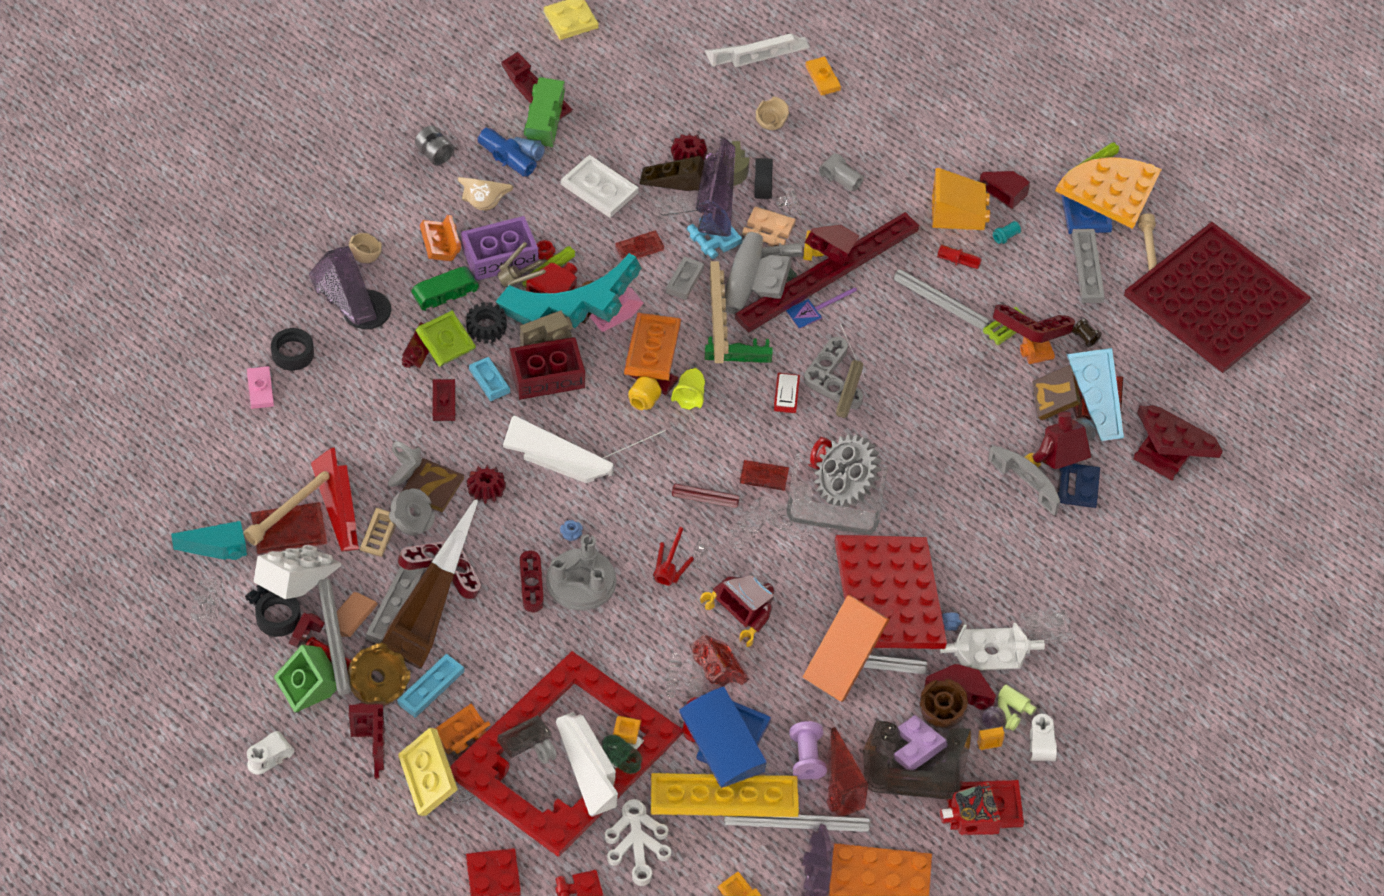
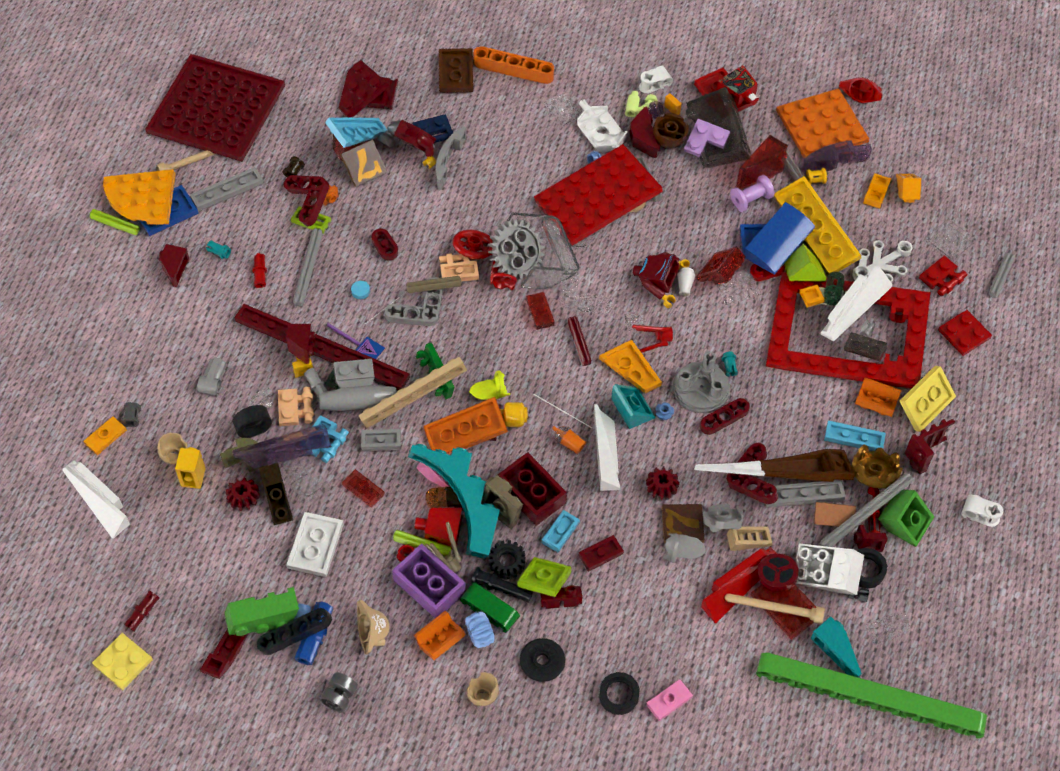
camera: 115 degrees left, 5 degrees up
clear purple wedge [309,246,377,325] -> none
slope [774,373,800,413] -> none
orange tile [802,595,890,702] -> none
light orange slope [932,168,990,230] -> none
none -> dark grey bush [121,402,141,427]
none -> dark red pin [124,590,160,632]
none -> yellow brick [175,447,206,489]
none -> black beam [257,608,332,655]
none -> medium azure tile [351,281,370,299]
none -> dark red plate [371,228,398,261]
none -> reddish brown plate [439,48,474,93]
none -> light nougat plate [439,253,479,282]
none -> red plate [452,230,493,259]
none -> light blue gear [465,612,495,649]
none -> black pin [471,567,534,603]
none -> orange beam [473,46,554,84]
none -> orange piece [552,426,586,455]
none -> light orange wing [599,340,662,394]
none -> teal slope [611,384,656,429]
none -> white cone [677,268,696,296]
none -> teal pin [721,351,738,377]
none -> bright green beam [756,653,987,738]
none -> dark red tile [758,553,799,591]
none -> lime slope [784,244,826,281]
none -> yellow bush [806,168,827,185]

